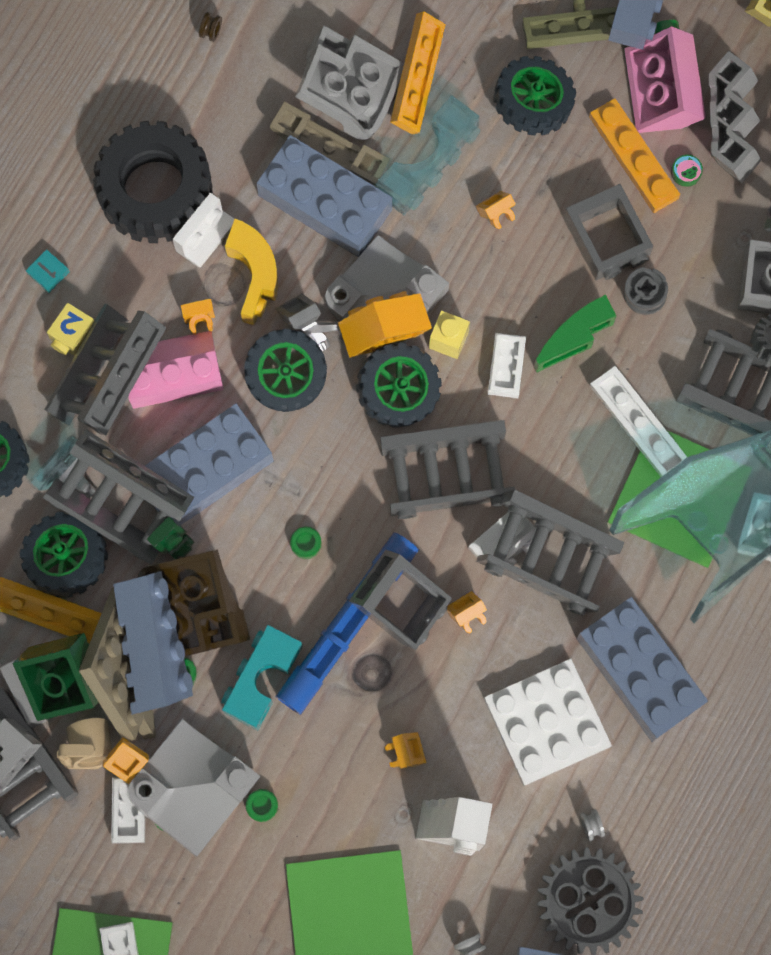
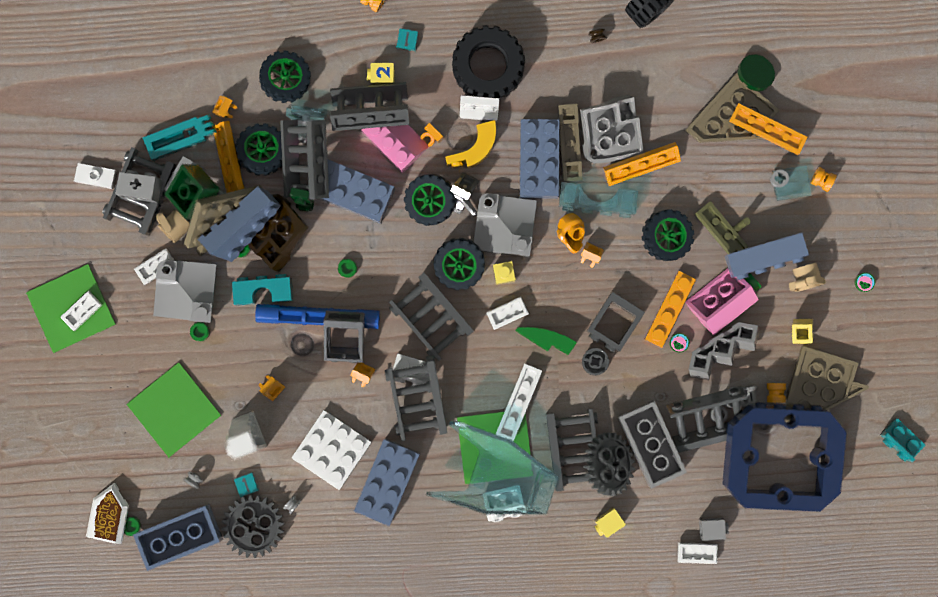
camera: 65 degrees right, 10 degrees up
light orange tile [103,737,149,784] -> none
light orange brick [338,291,432,358] -> none
none -> teal tile [234,472,259,497]
none -> light orange head [557,213,585,254]

